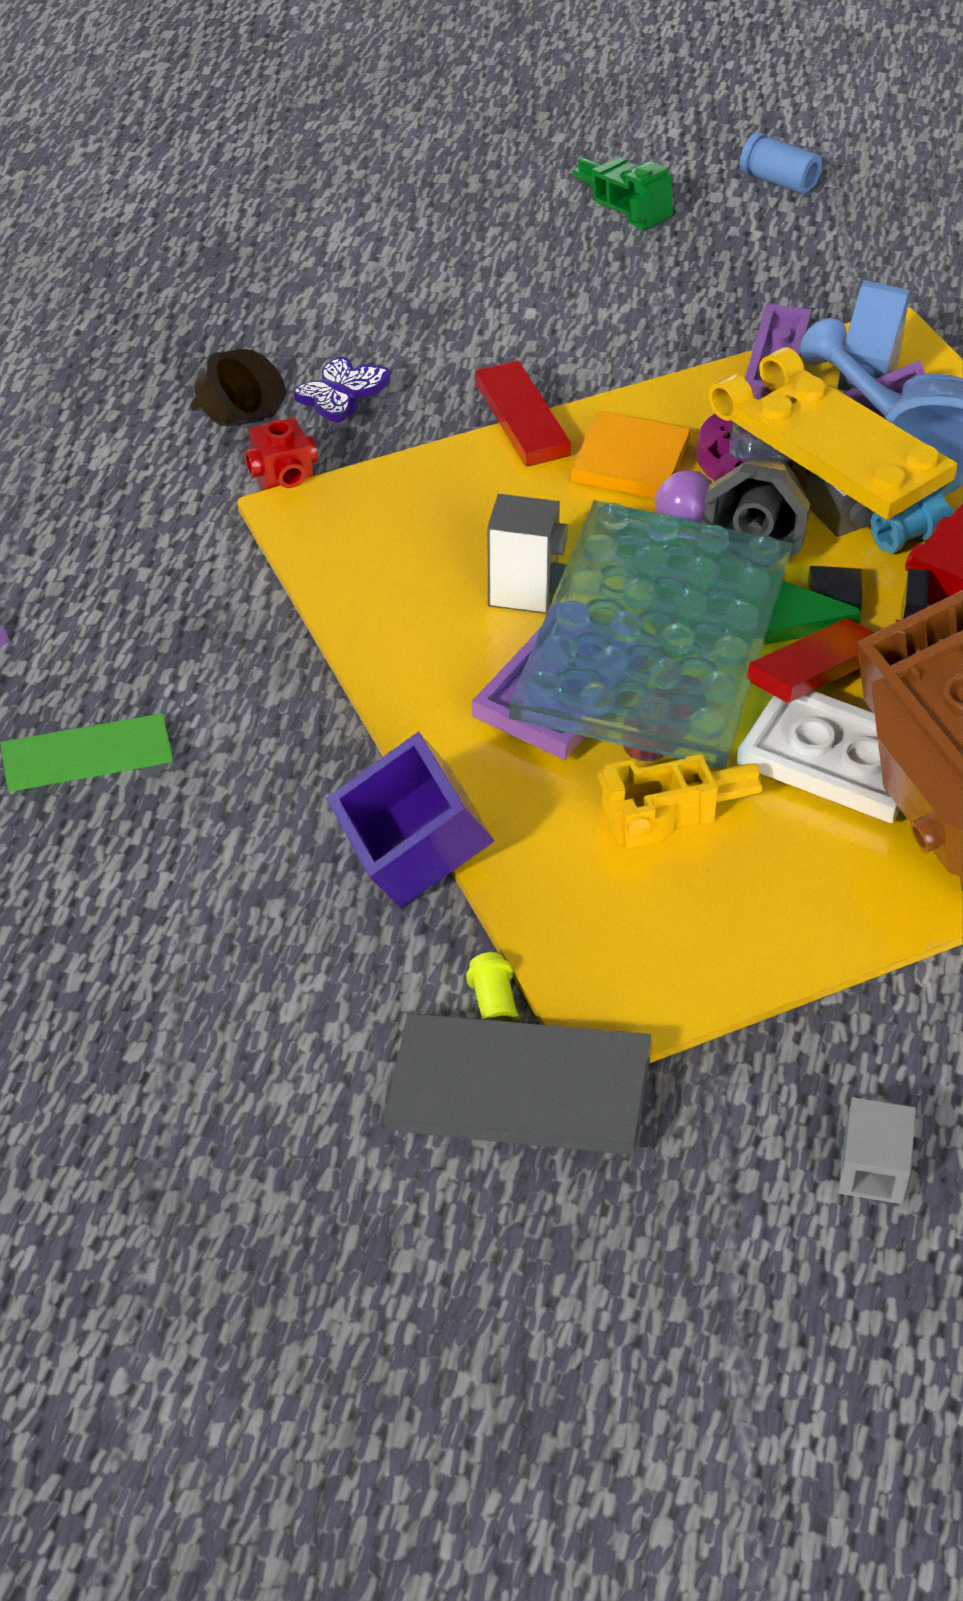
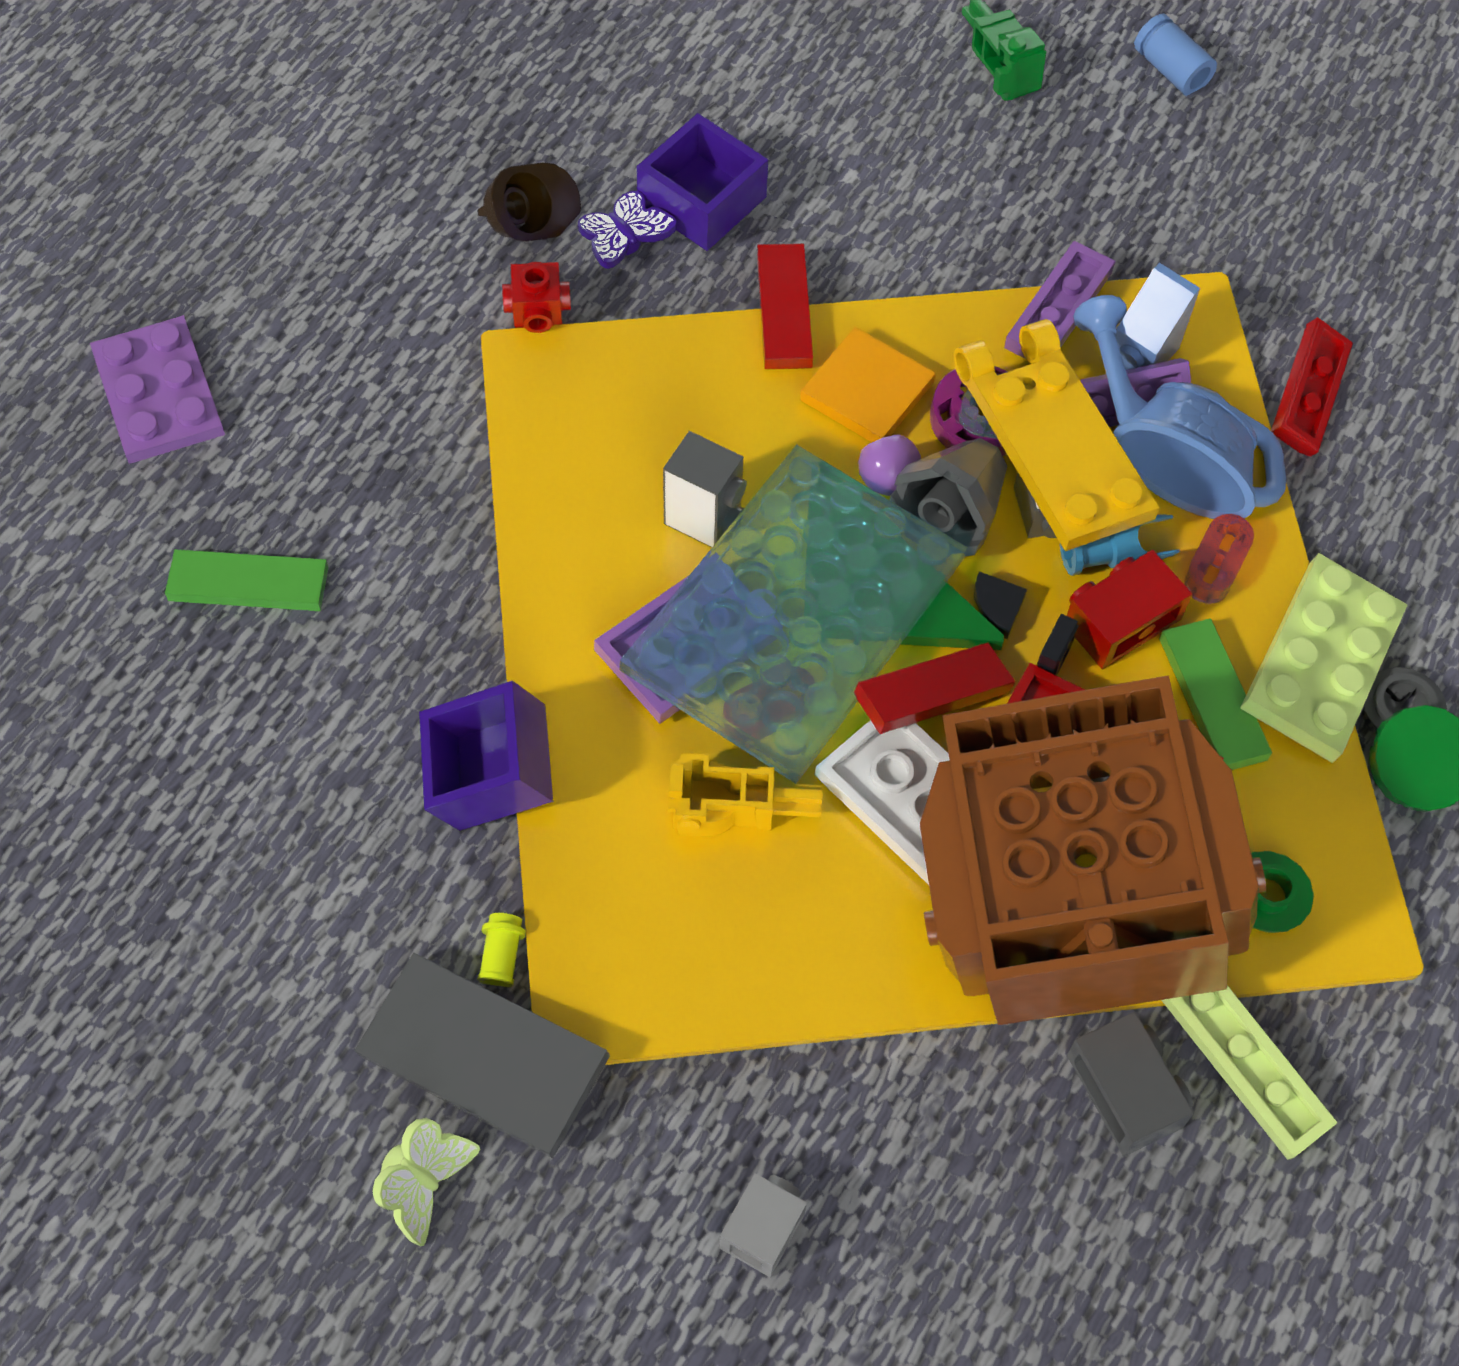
camera: 15 degrees right, 15 degrees up
none -> yellowish green animal [372,1118,480,1246]
none -> dark purple piece [637,113,769,251]

